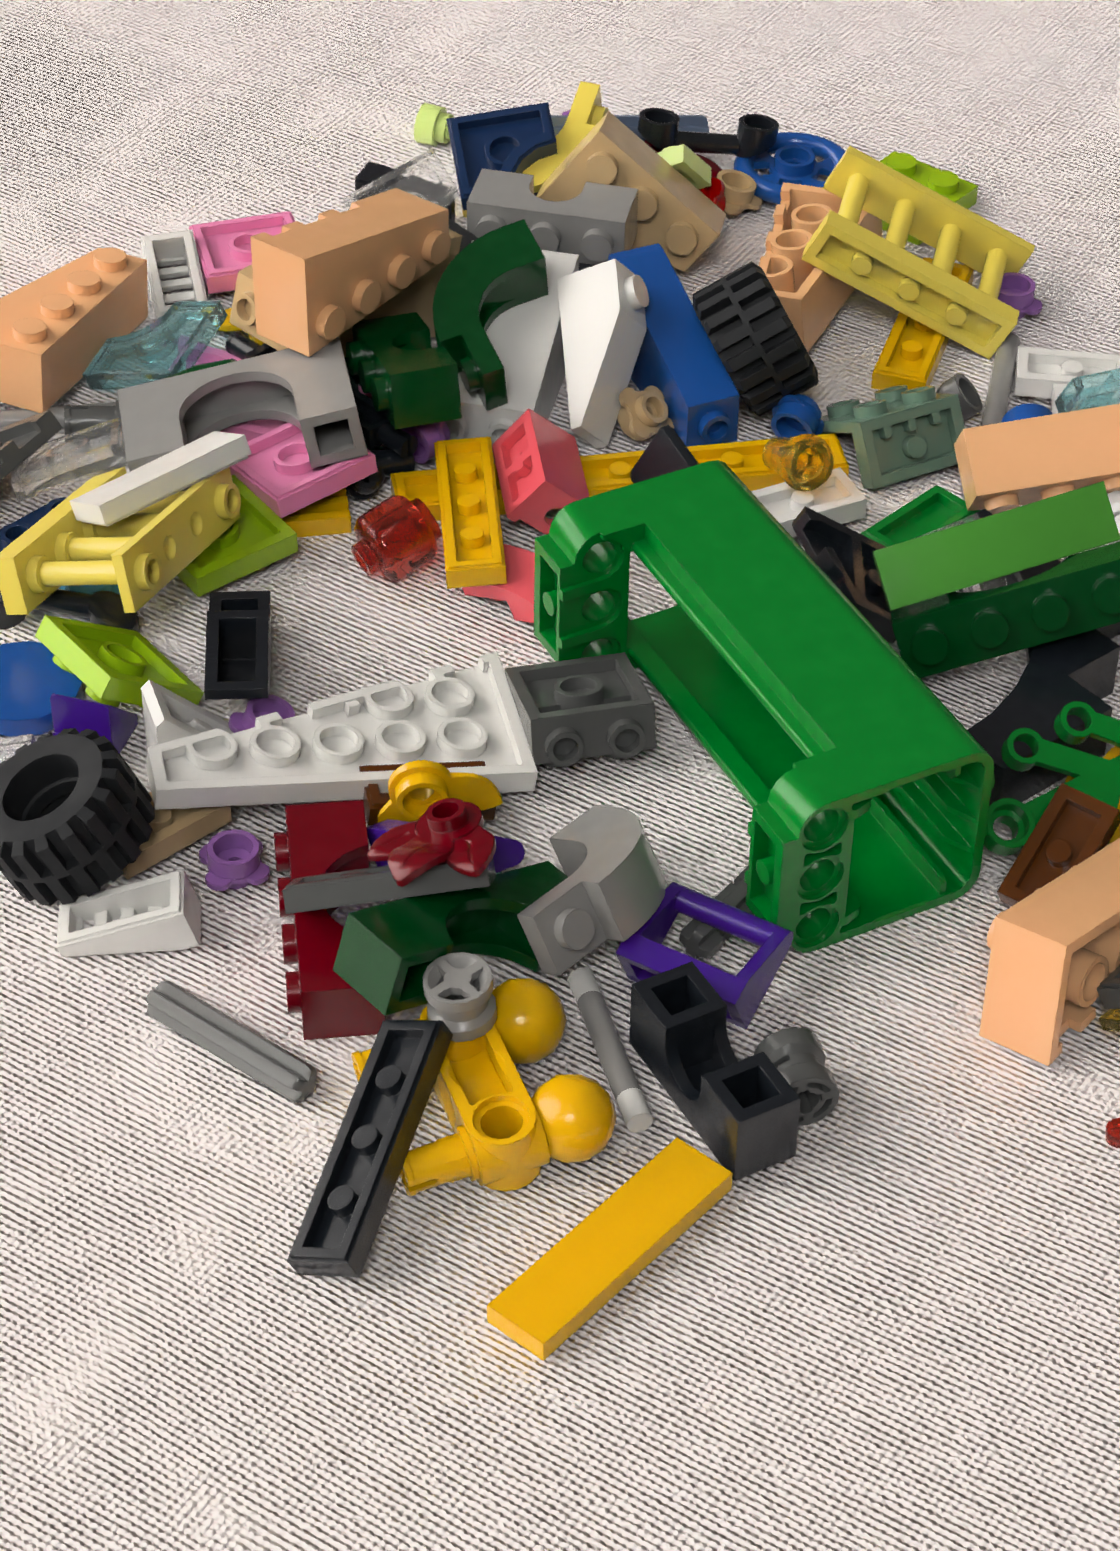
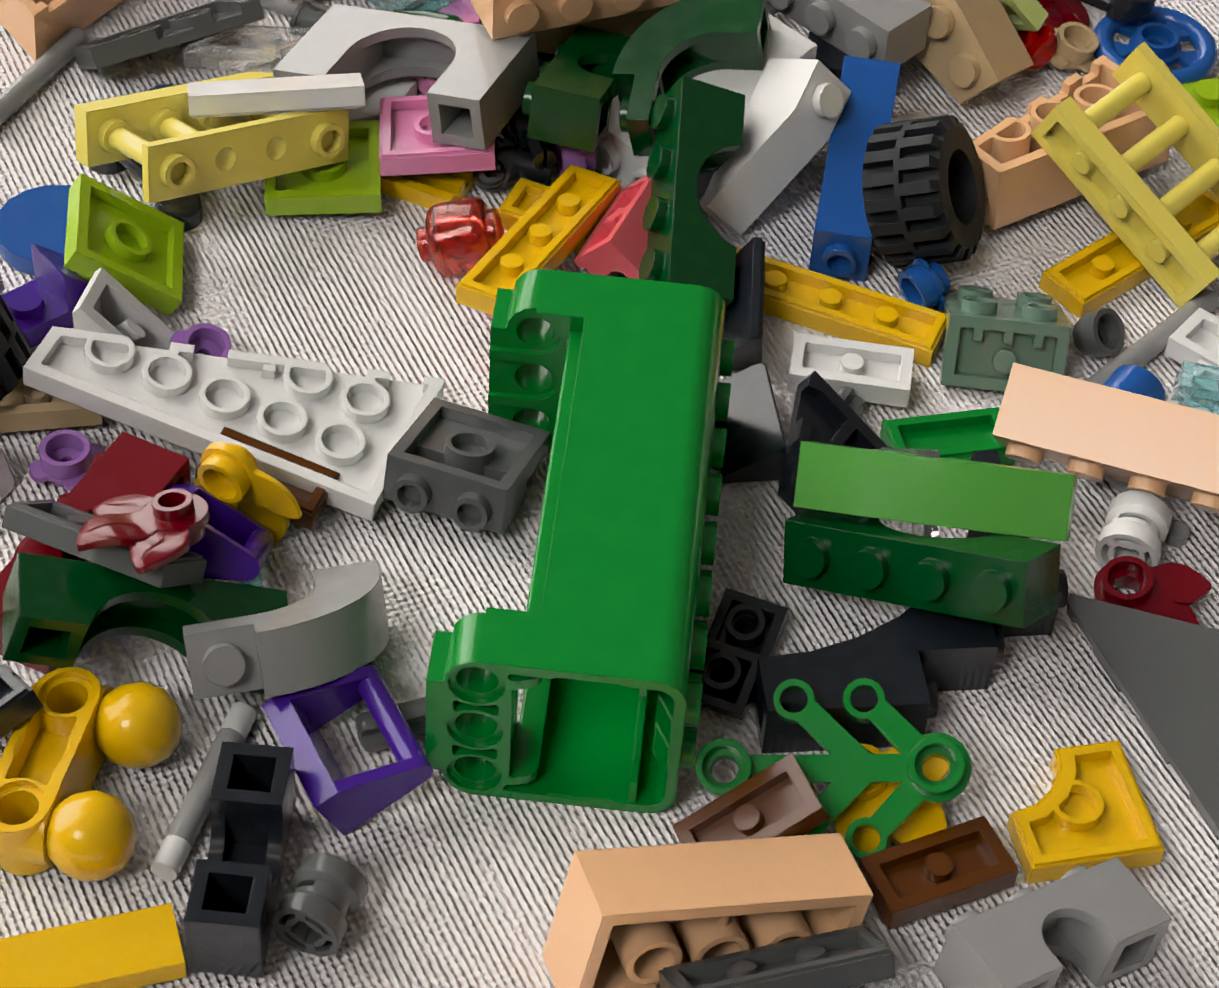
camera: 30 degrees right, 5 degrees up
black slope [204,591,272,700] -> none
light grey wheel [423,952,497,1042] -> none
tan plate [617,385,674,441] -> none
clear yellow cone [762,434,834,492] -> none
none -> dark green arch [639,76,745,308]

